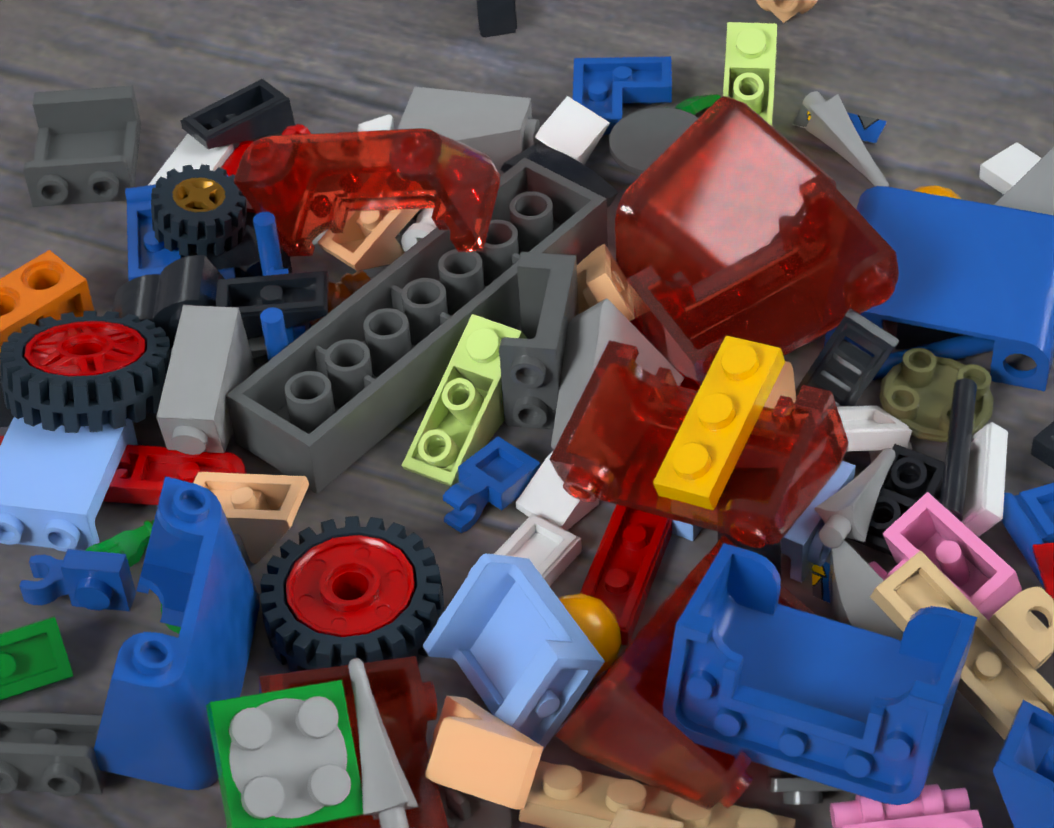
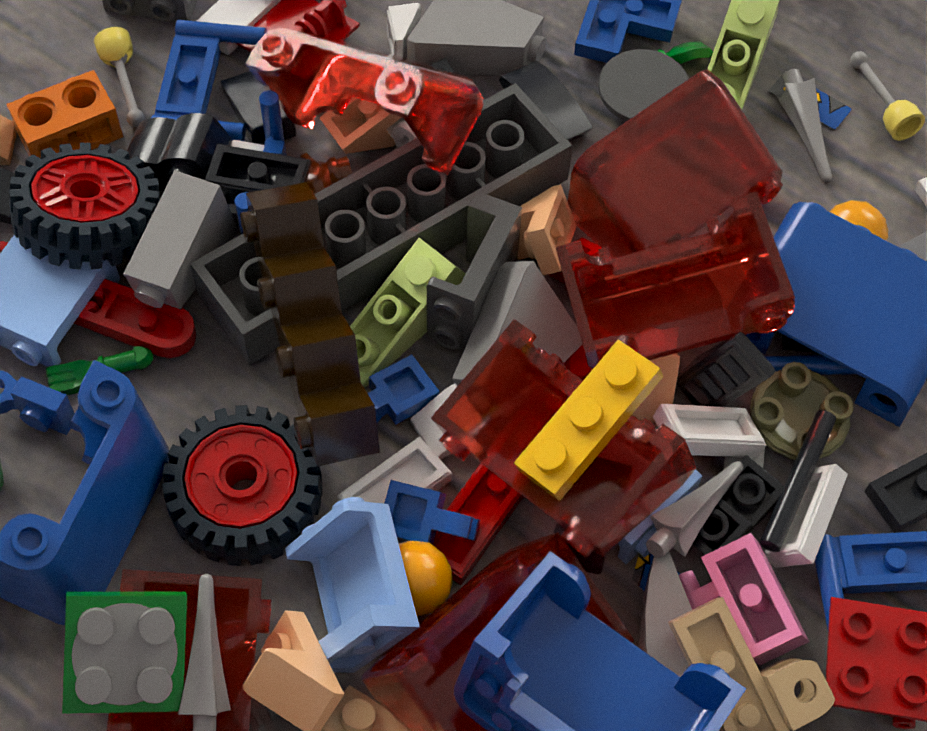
camera: 10 degrees right, 15 degrees up
black wheel [151,164,247,257] -> none
light nougat slope [193,472,309,564] -> none
white slope [535,96,610,165] -> none
none -> hinge [94,27,145,127]
none -> dark brown brick [240,182,380,467]
none -> blue plate [384,480,480,545]
none -> light yellow hinge [850,51,925,141]

